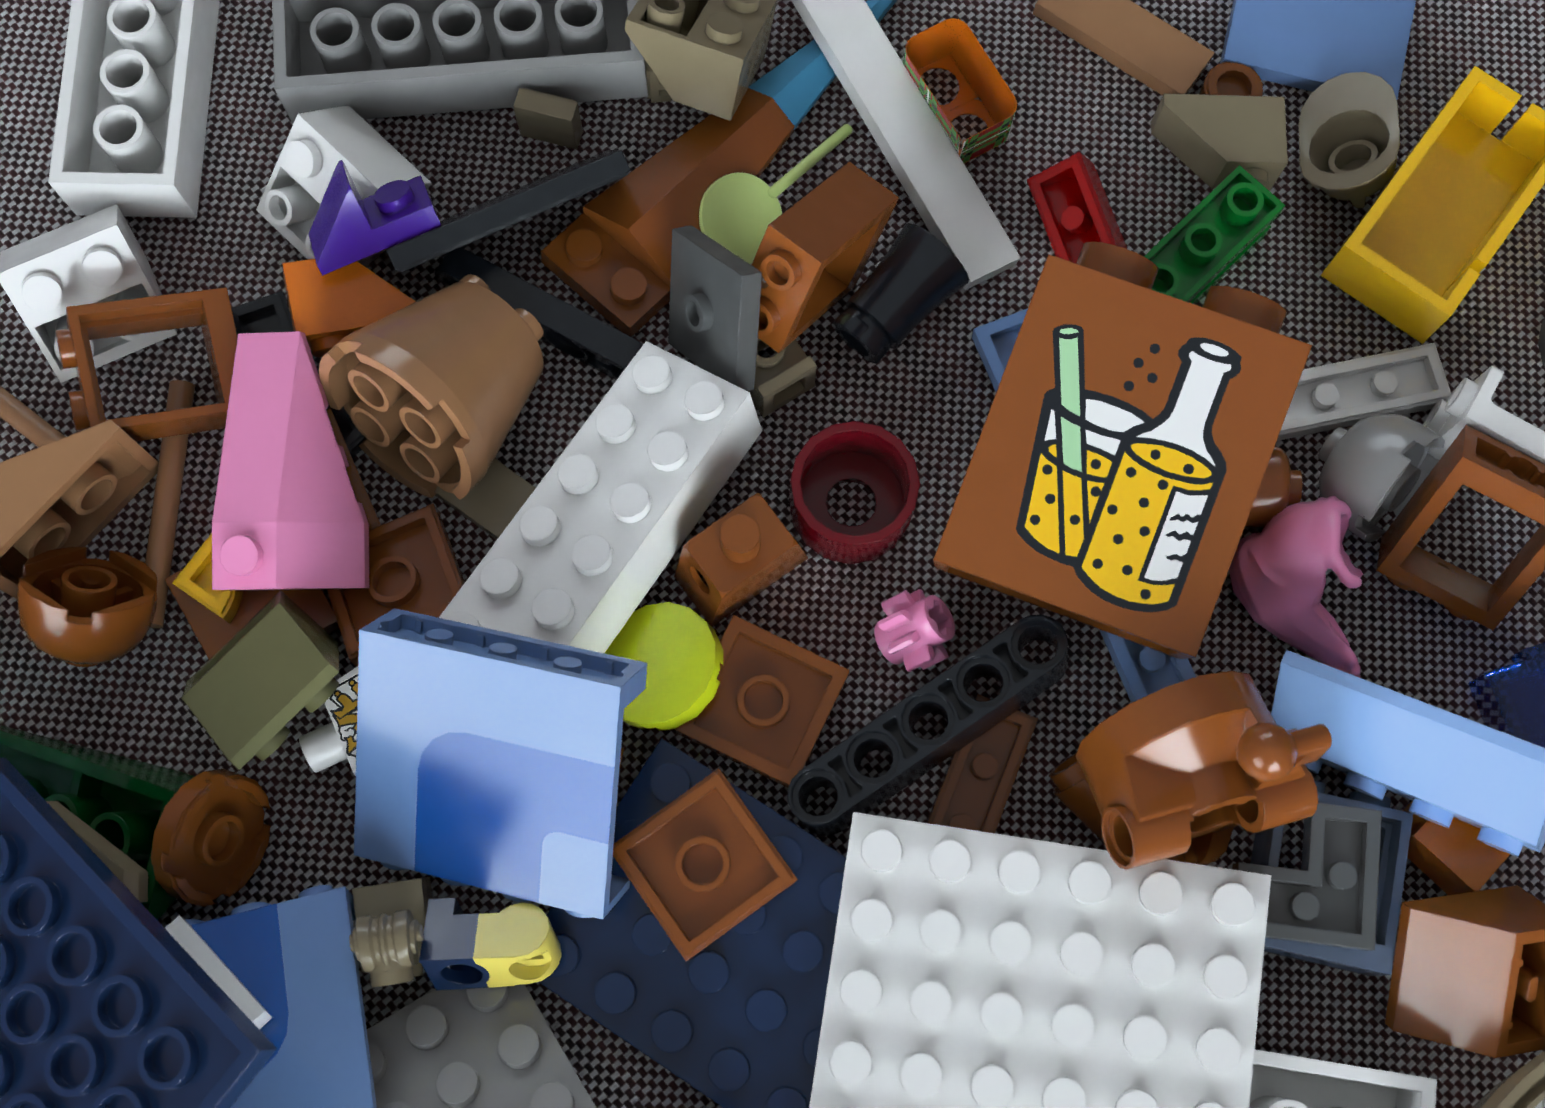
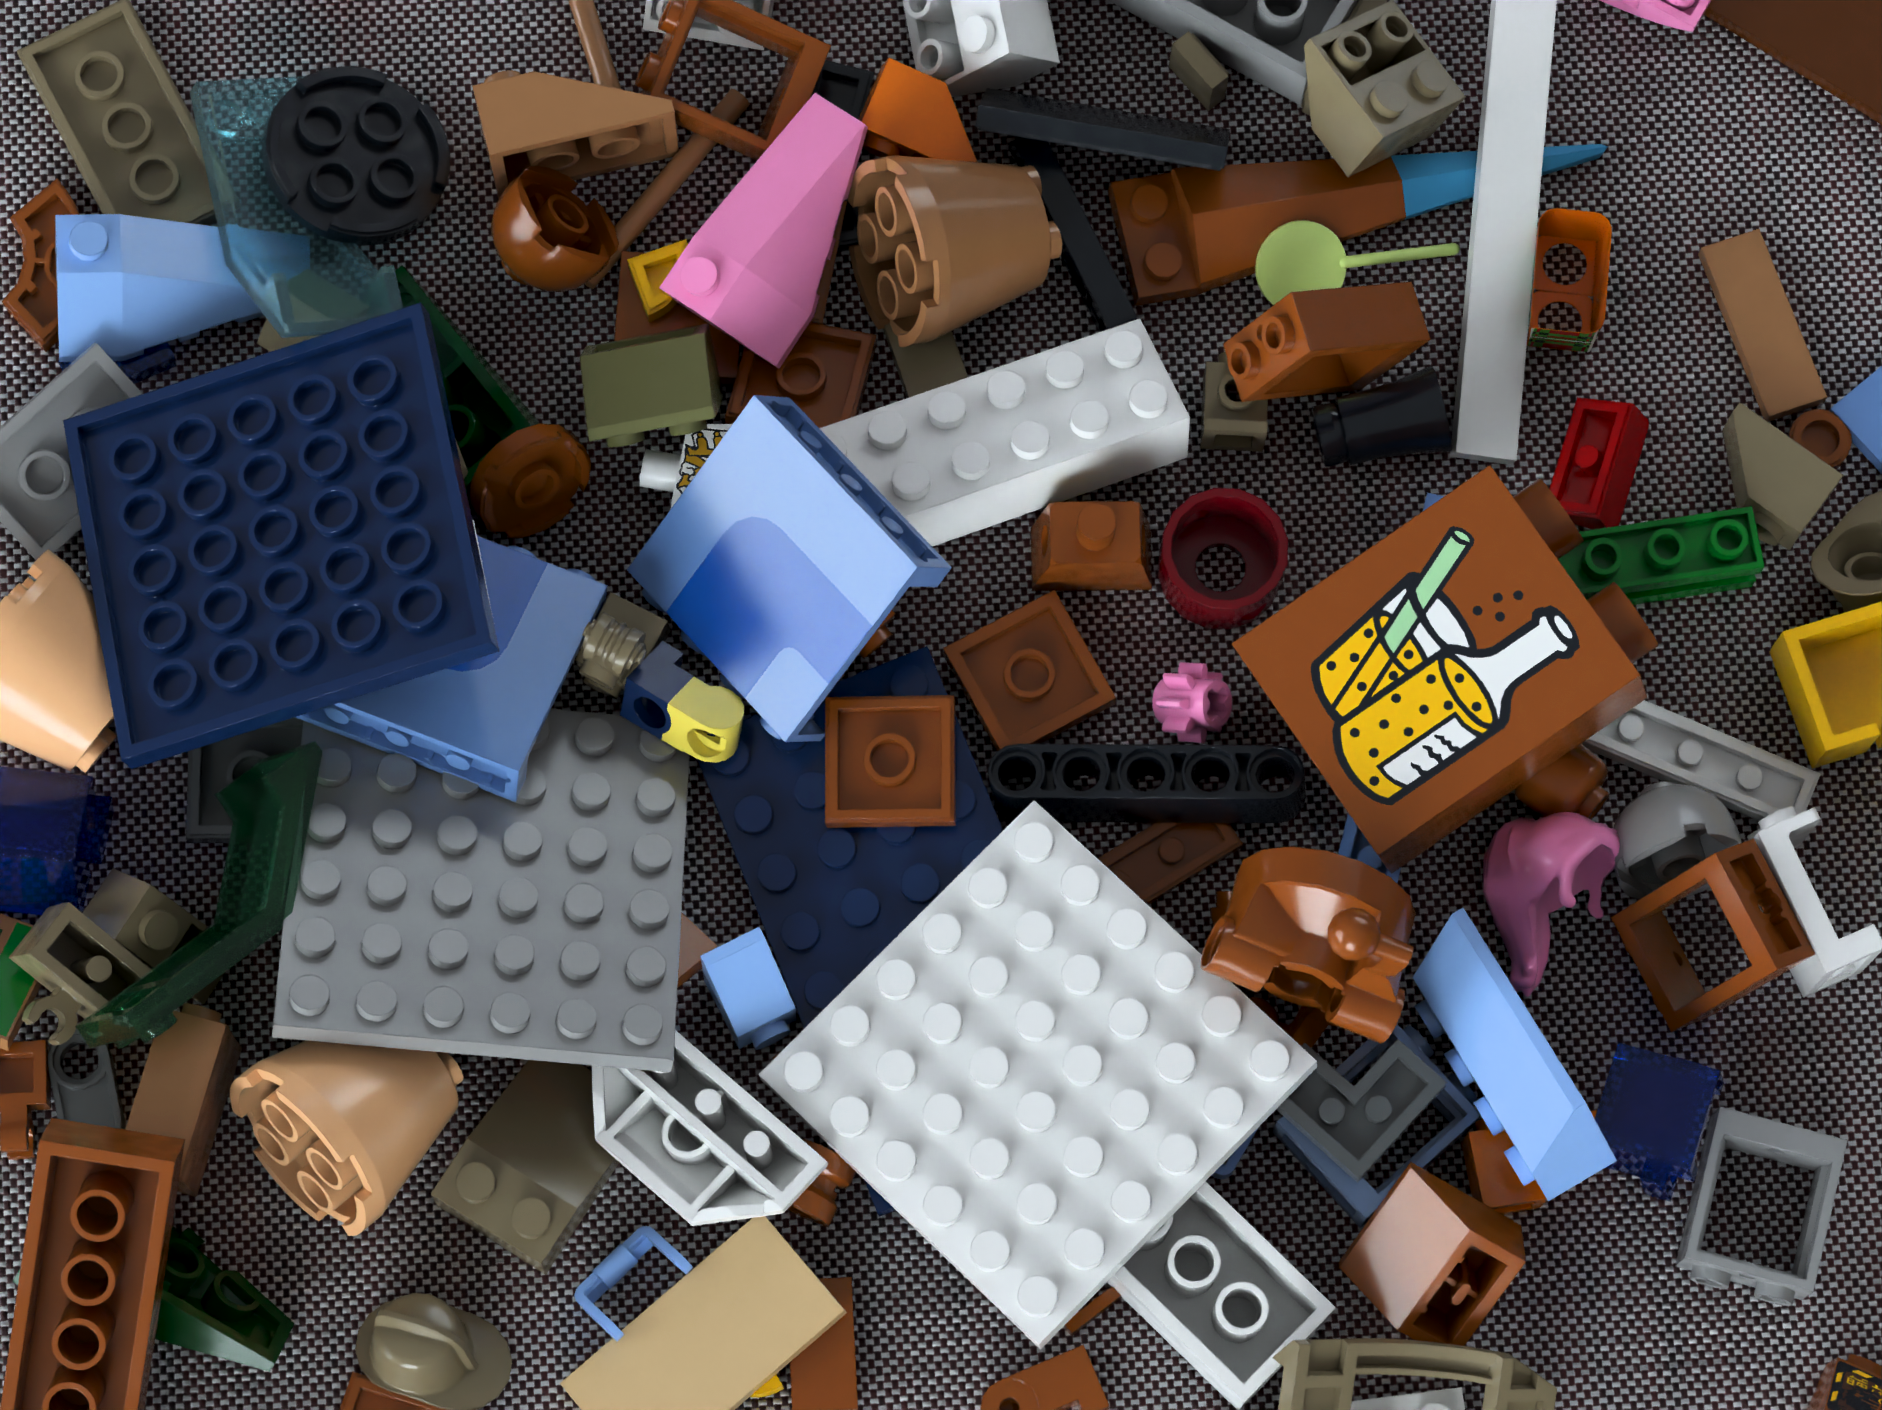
camera: 35 degrees right, 0 degrees up
dark purple slope [309,160,442,275] -> none
neon yellow tile [605,602,724,731] -> none
dark grey plate [668,225,762,391] -> none

